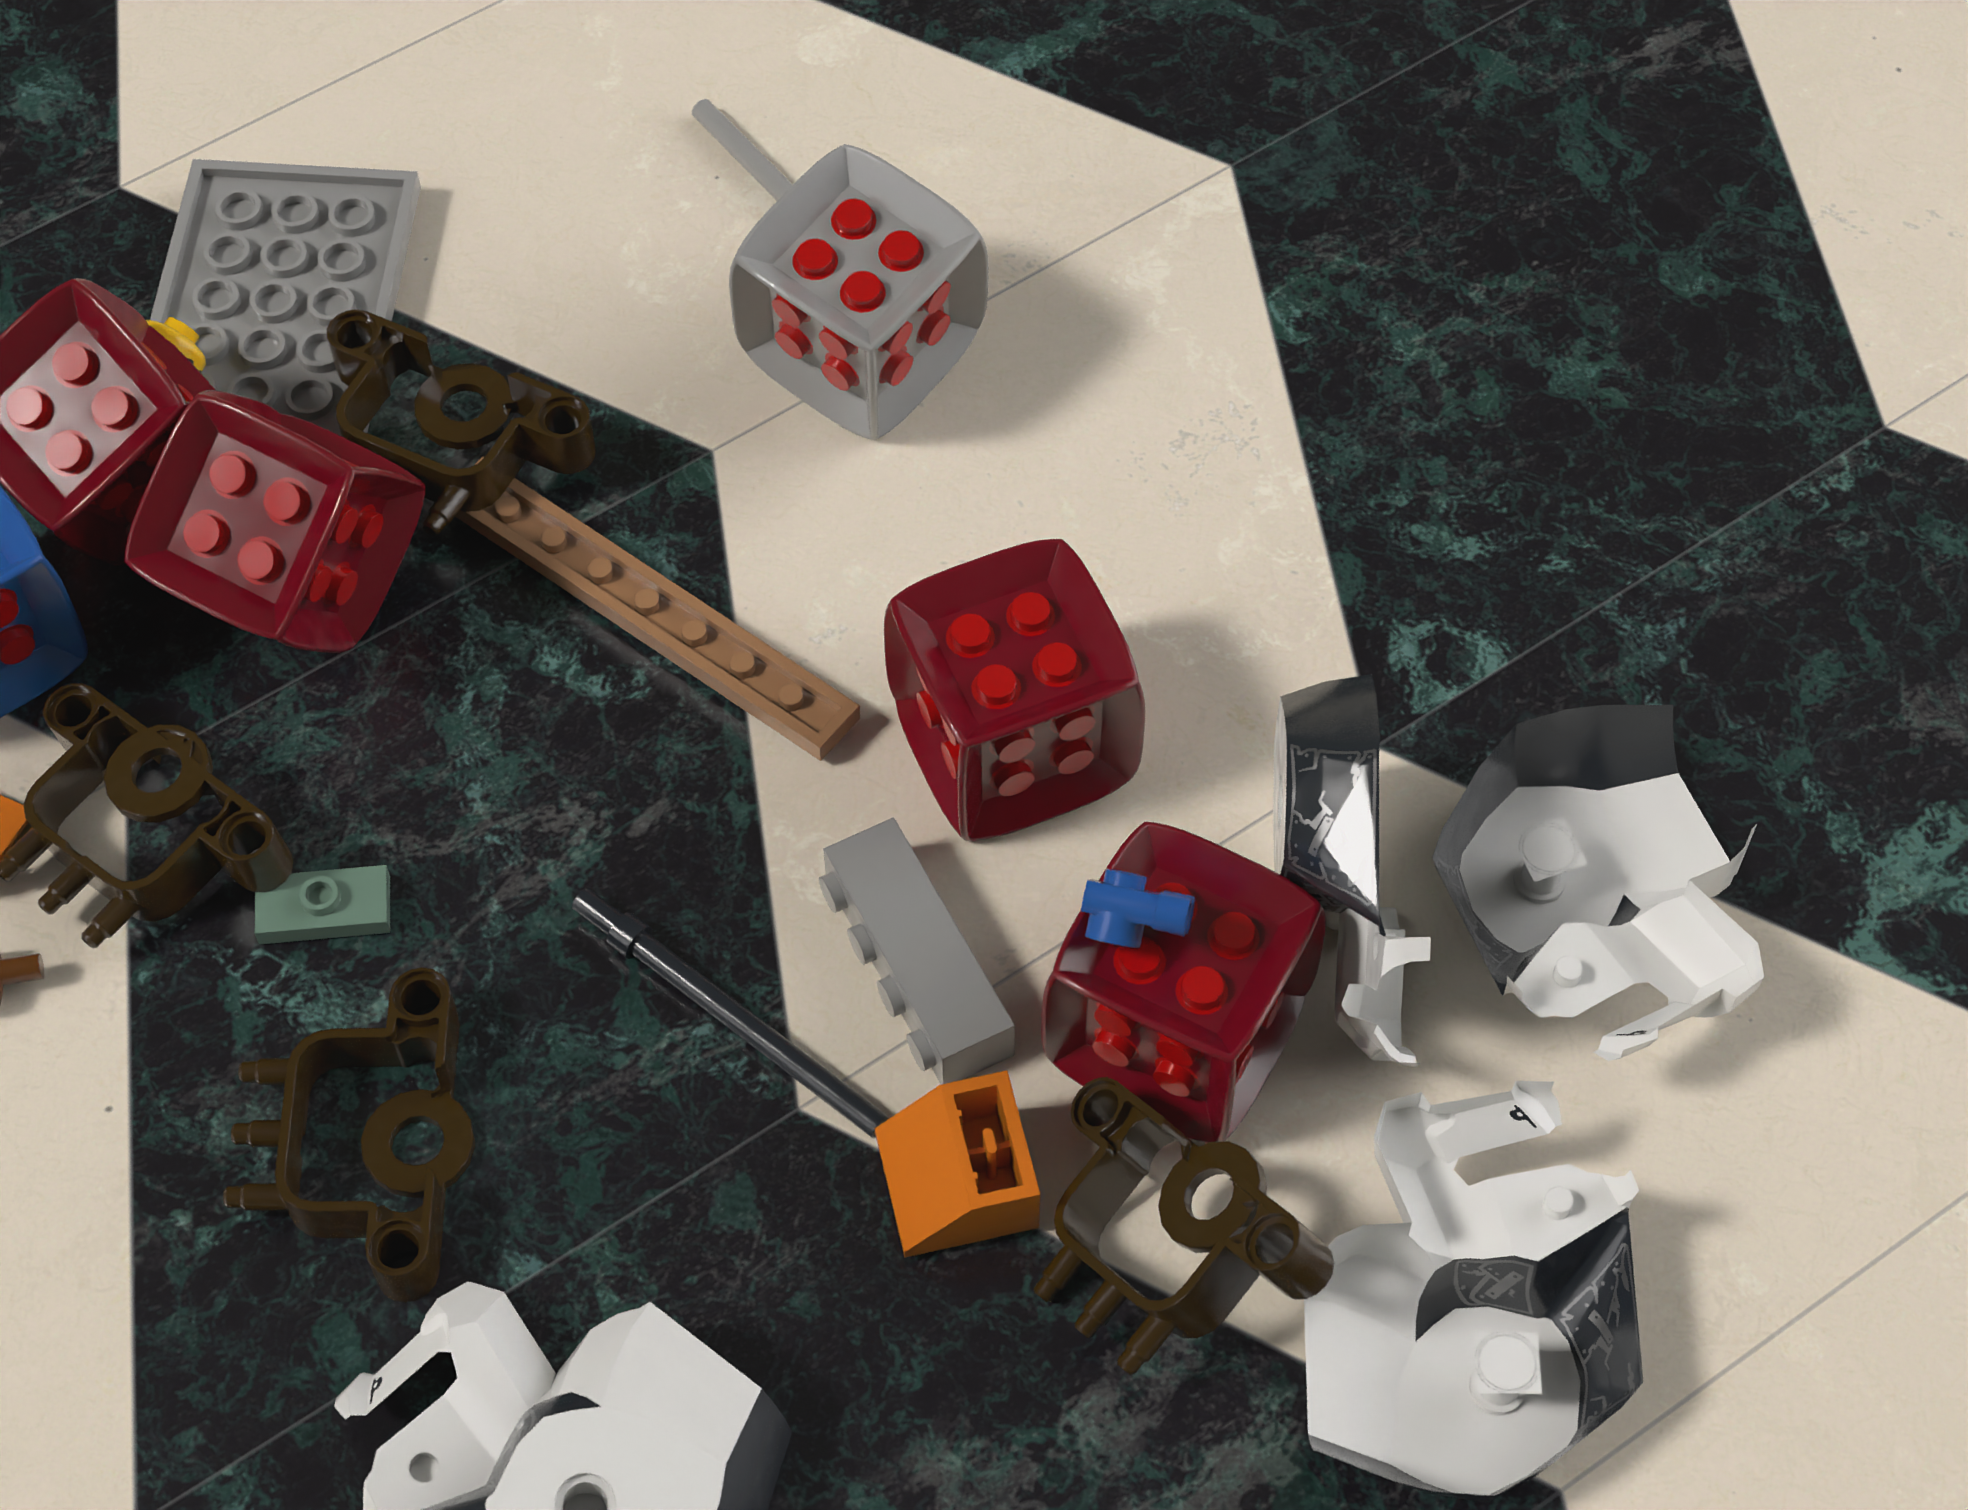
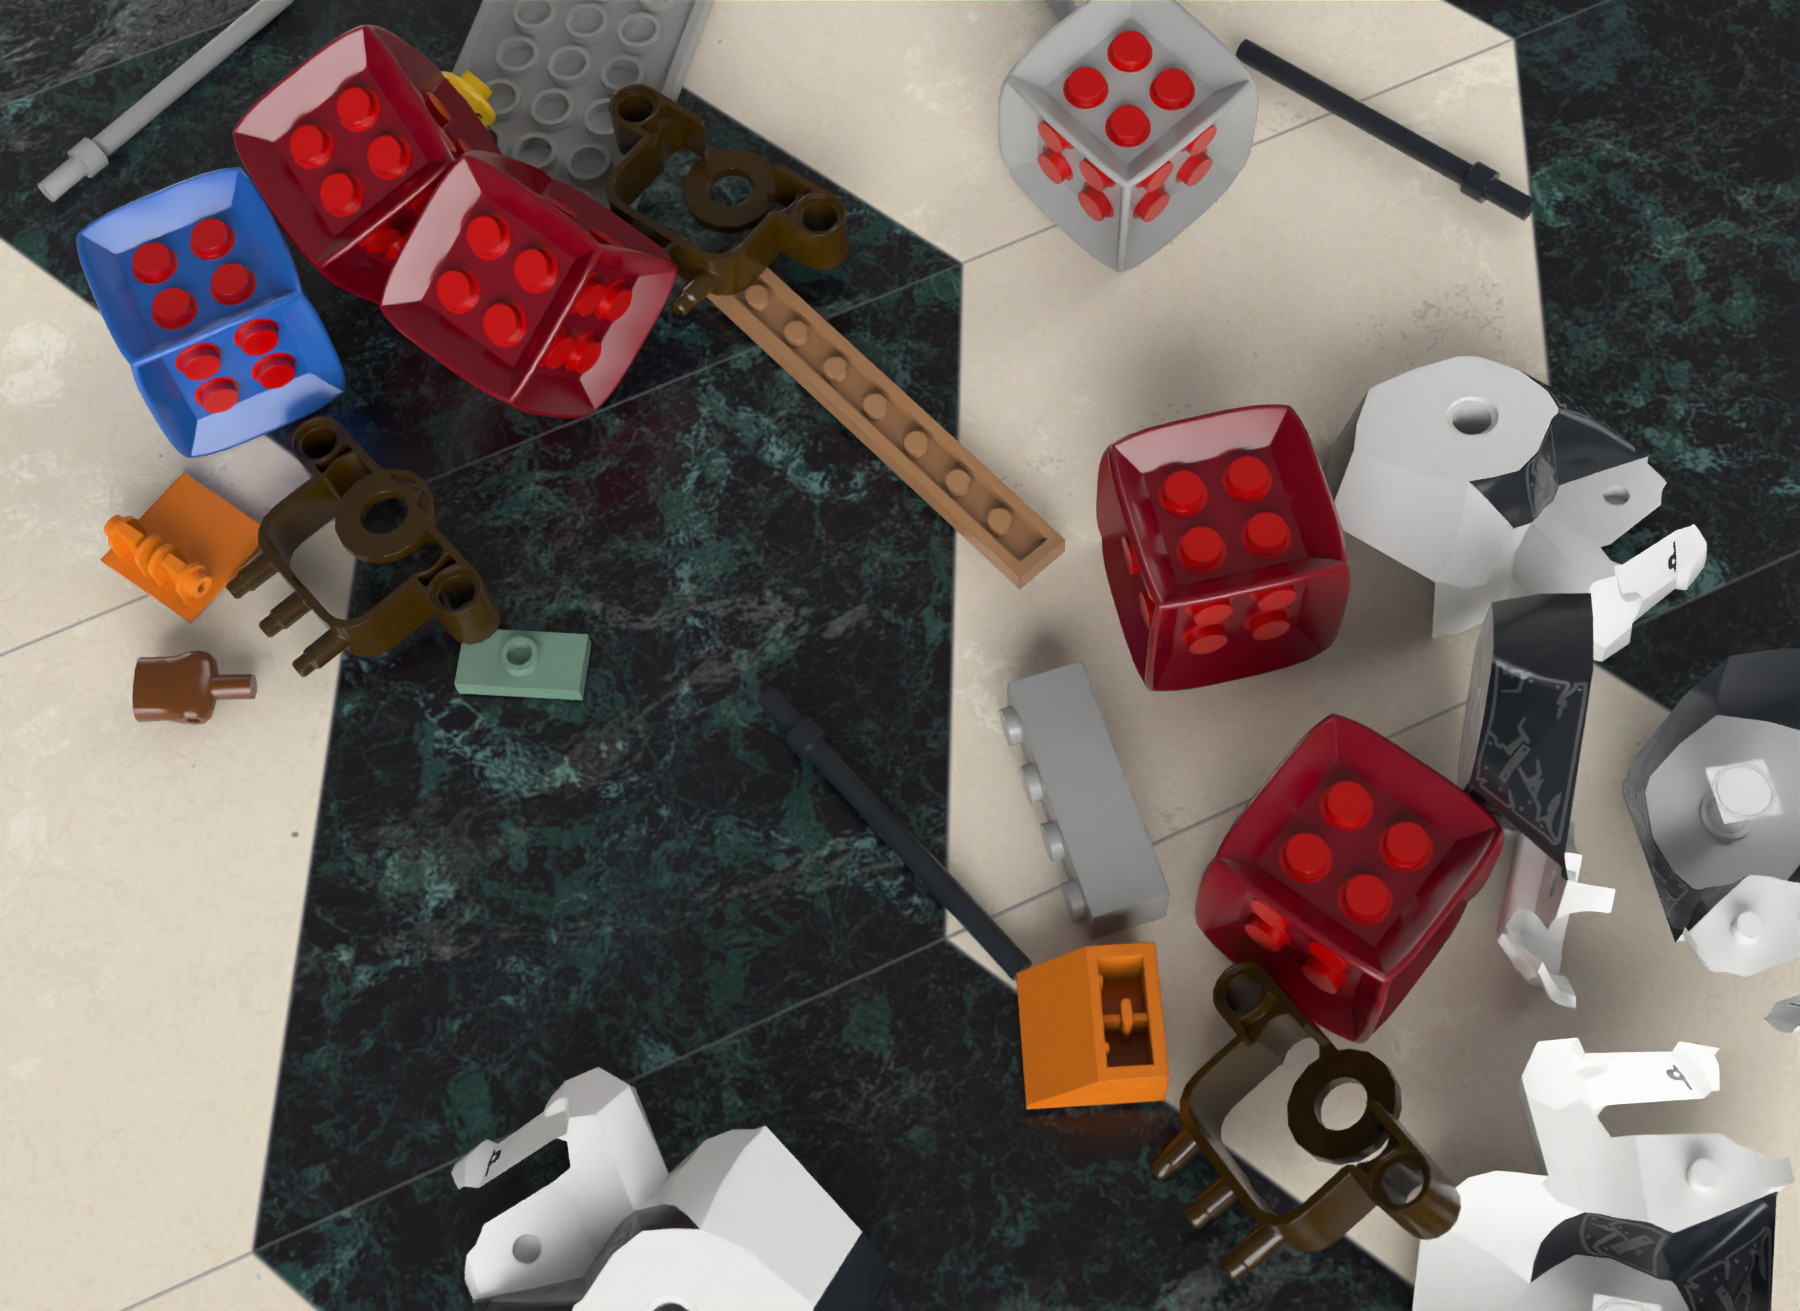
camera: 15 degrees right, 5 degrees up
dark brown piece [223,967,475,1302] -> none
blue plate [1081,869,1195,948] -> none
none -> black bar [1235,39,1536,221]
none -> white piece [1323,356,1707,662]

